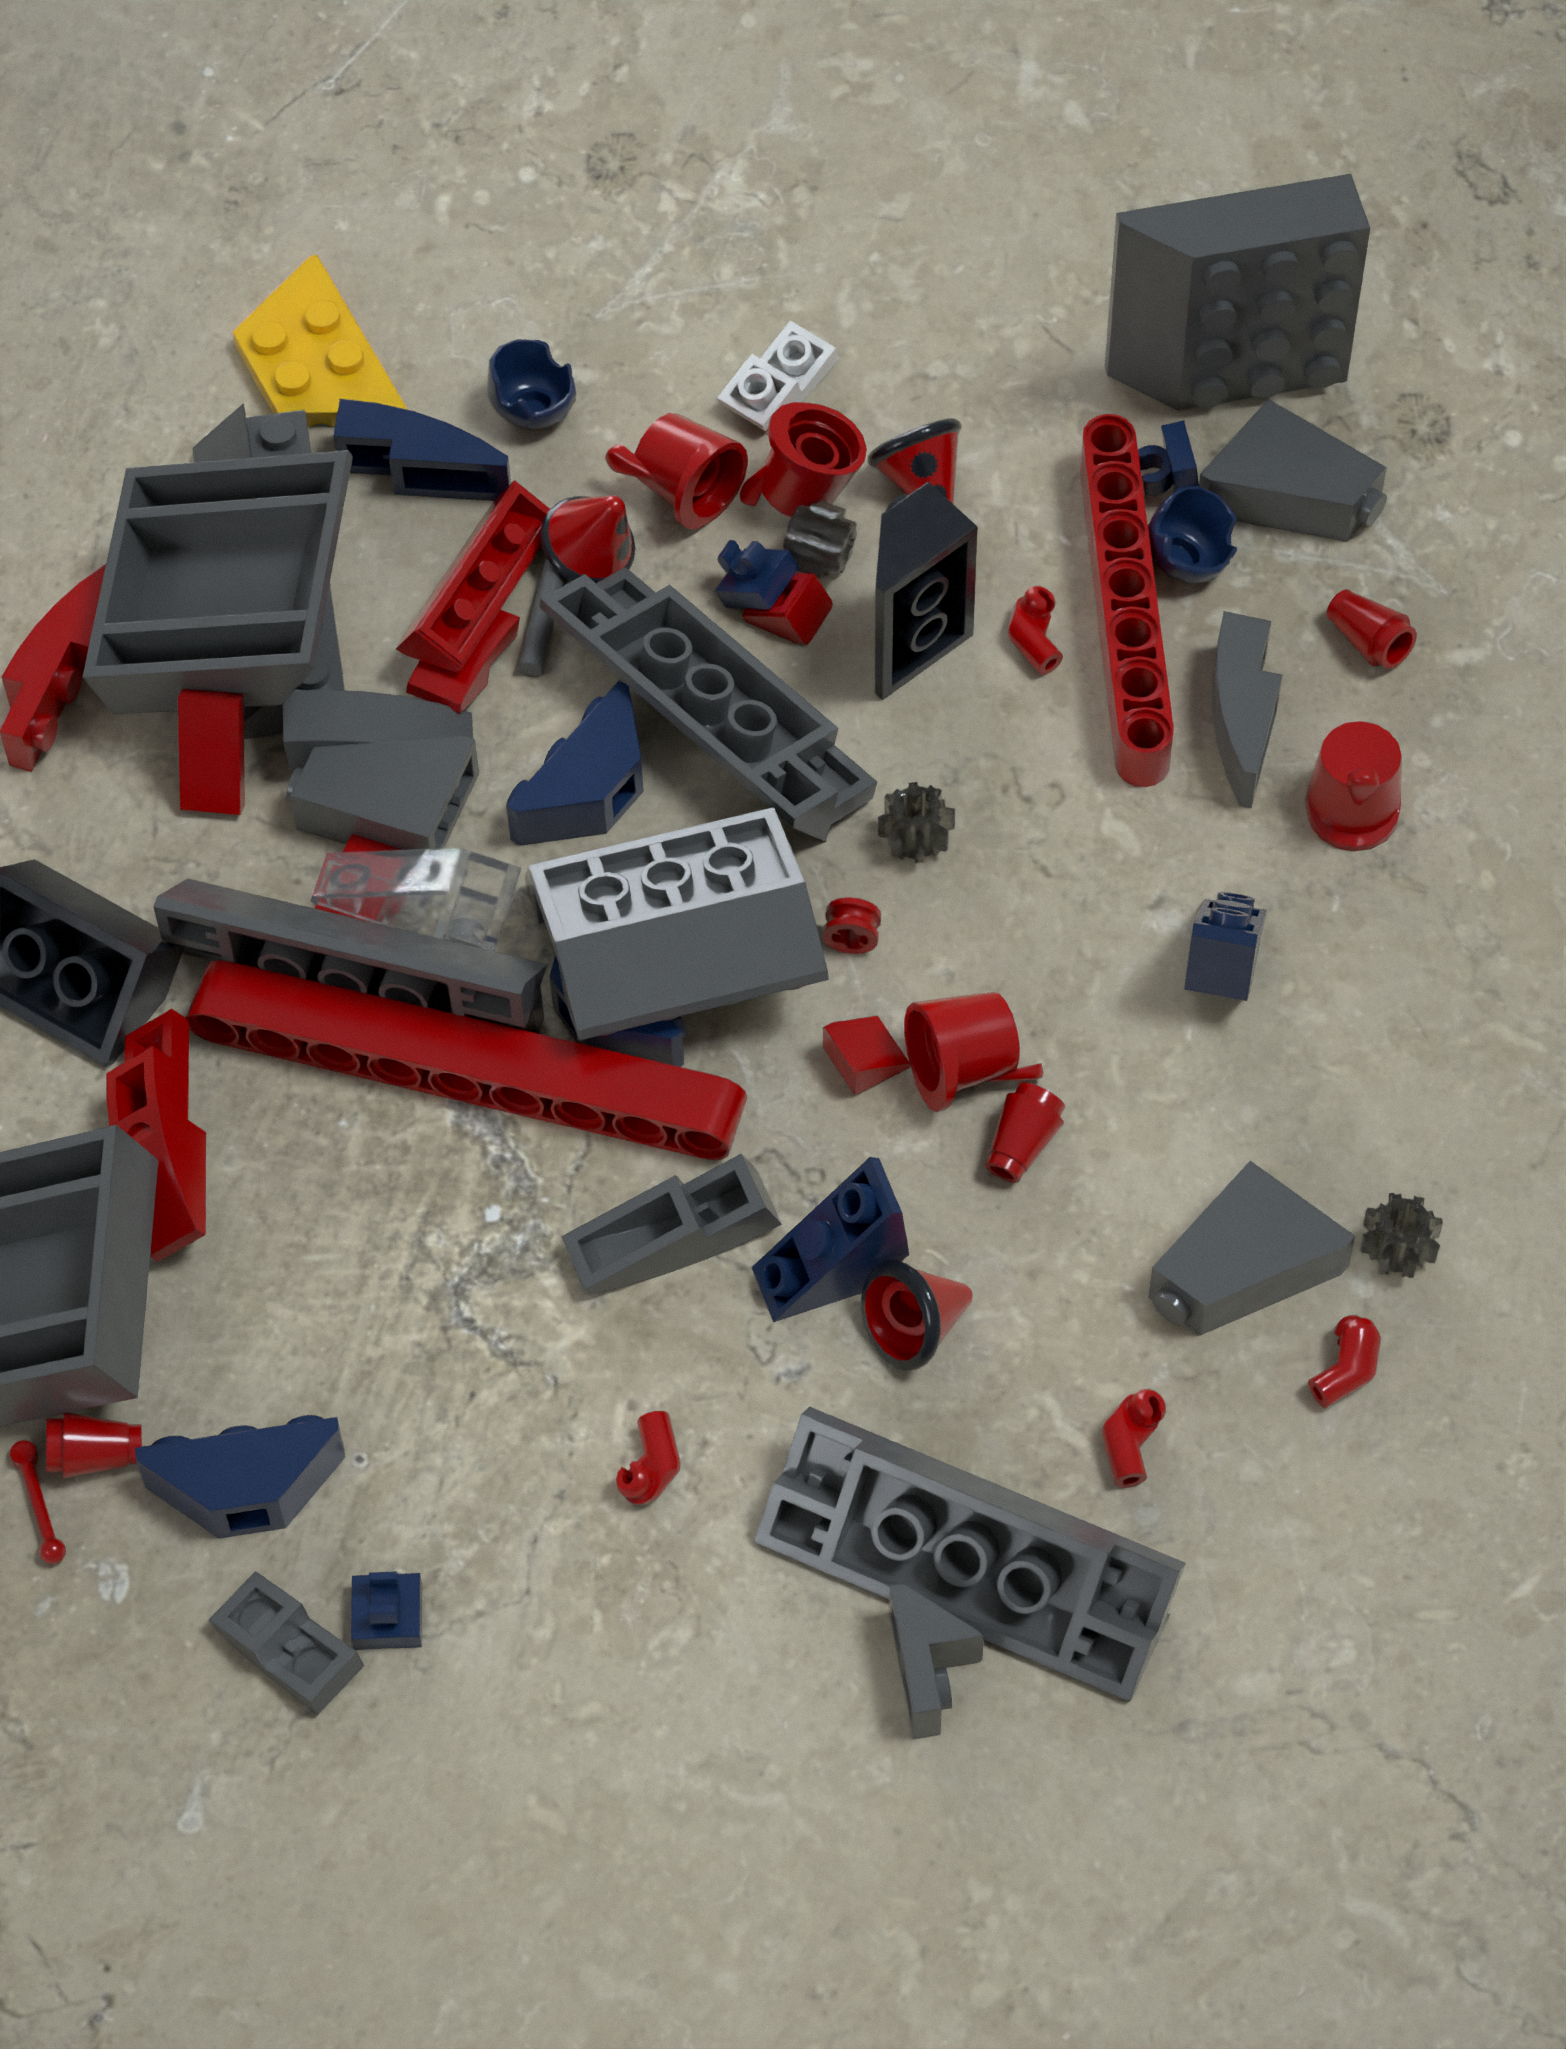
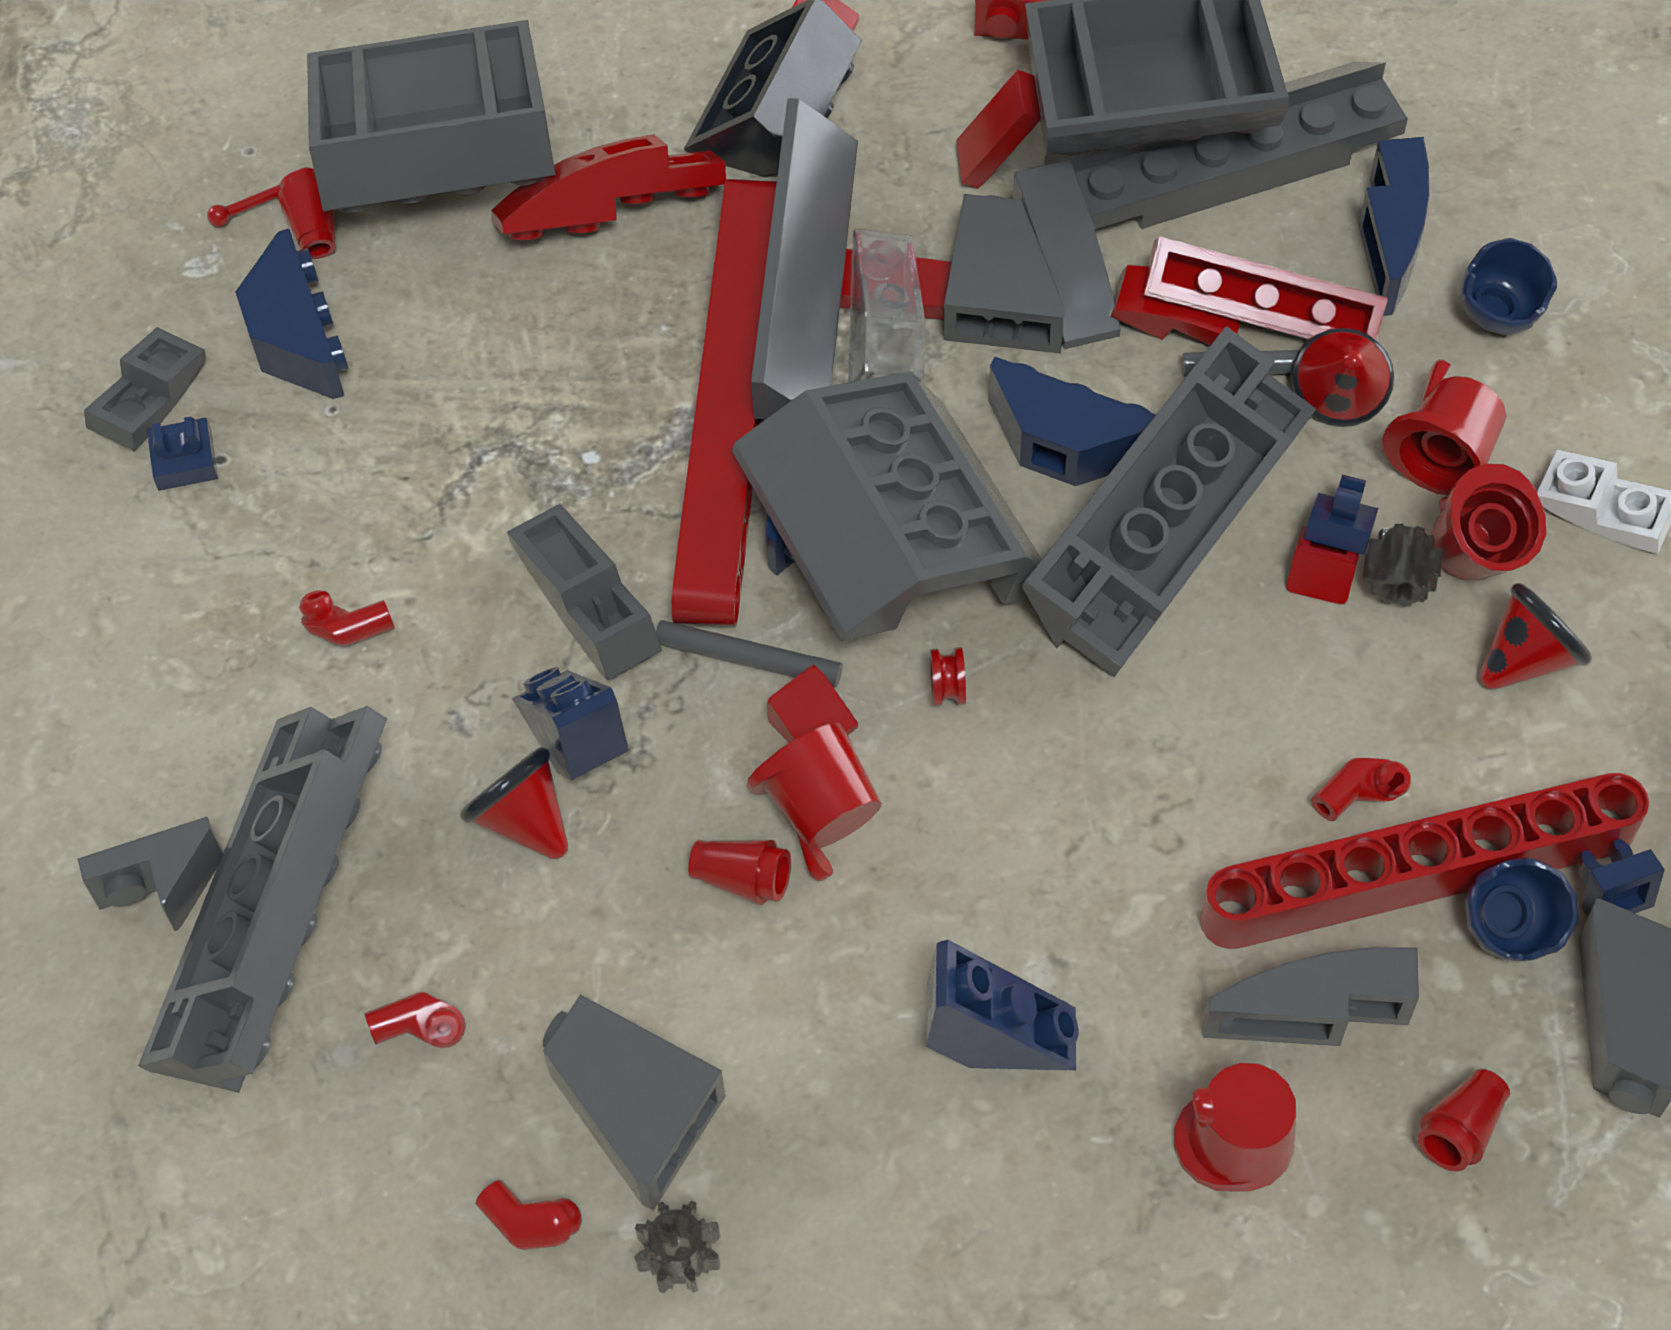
camera: 80 degrees right, 0 degrees up
yellow wing [232,254,407,427] -> none
black slope [875,482,978,700] -> none
clear smoke gear [878,782,955,863] -> none
none -> dark grey bar [656,620,843,687]

